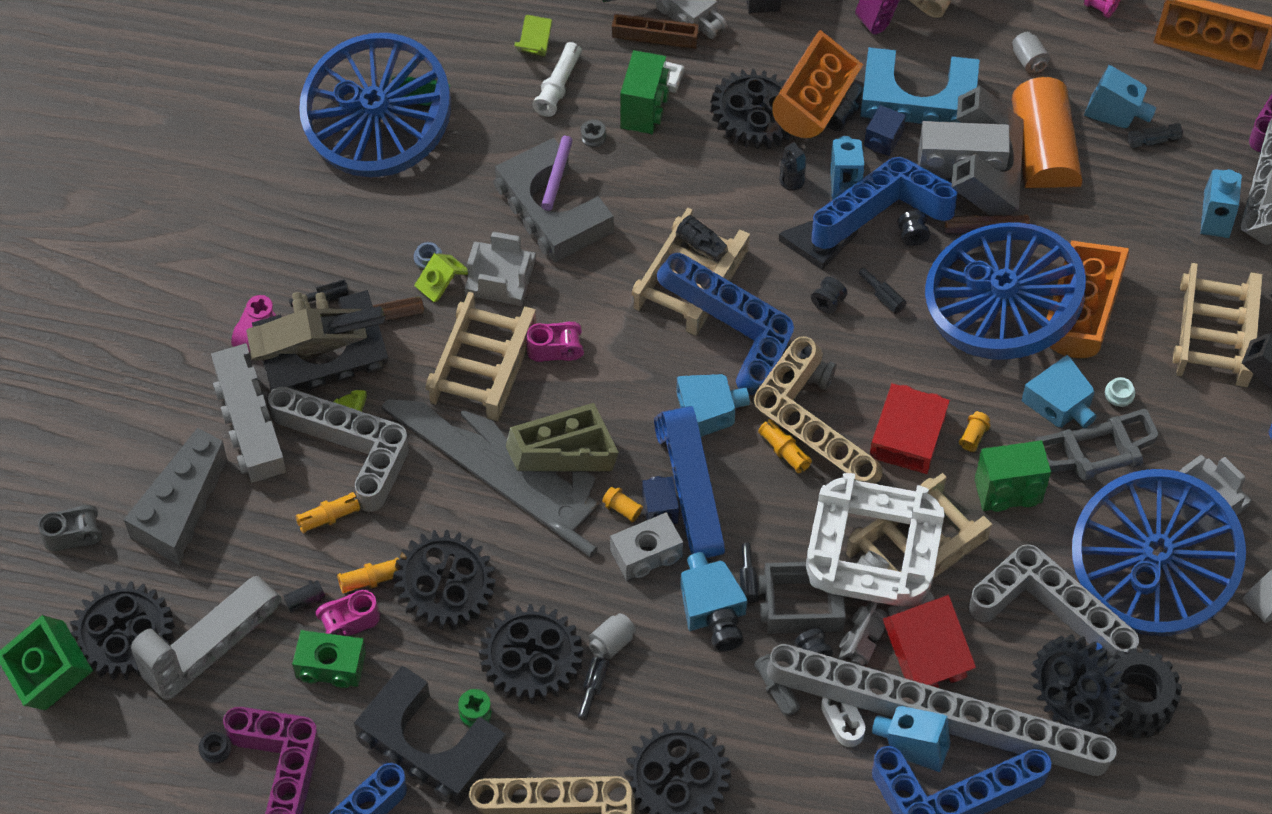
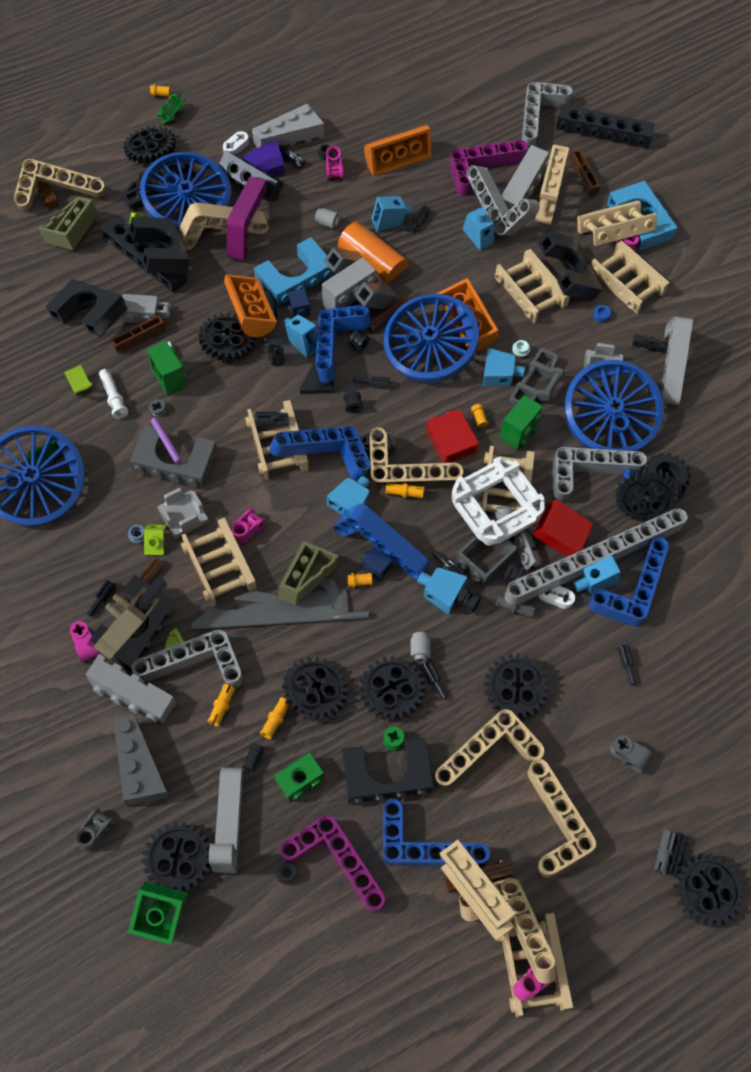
camera: 45 degrees left, 5 degrees up
dark pink piece [316,590,380,636] -> none
light grey brick [610,512,683,580] -> none

